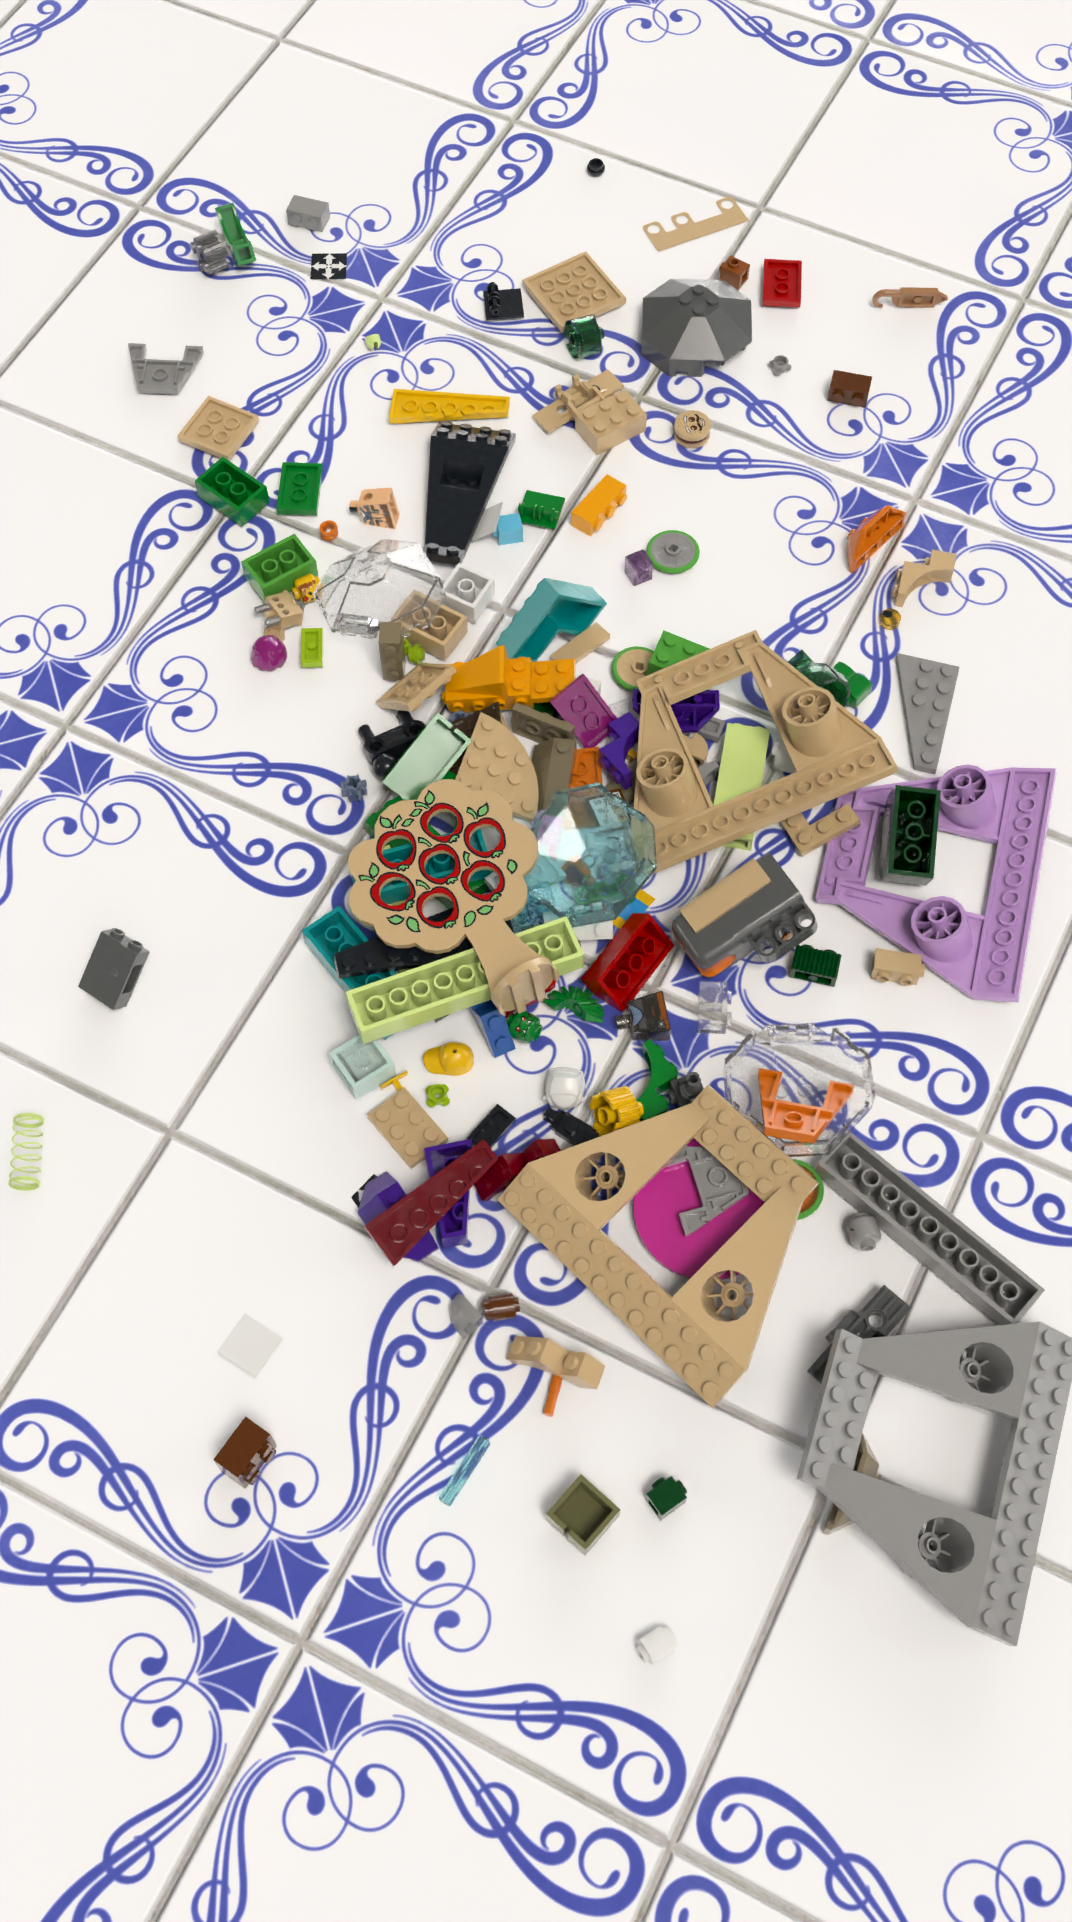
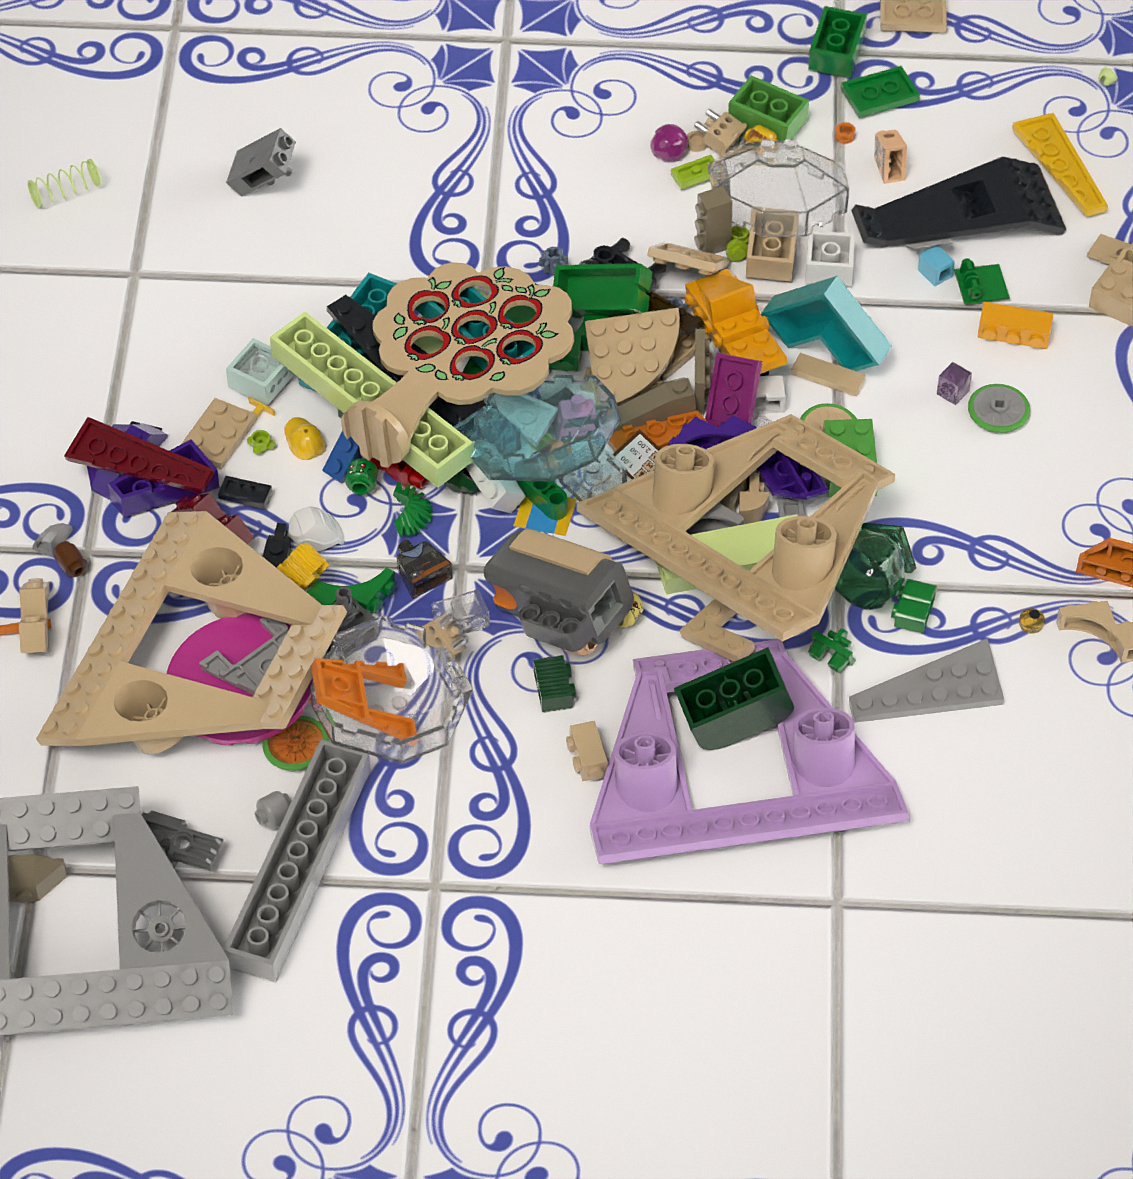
camera: 65 degrees right, 10 degrees down
red slope [581,913,674,1012] -> none
none -> tan piece [417,613,469,667]

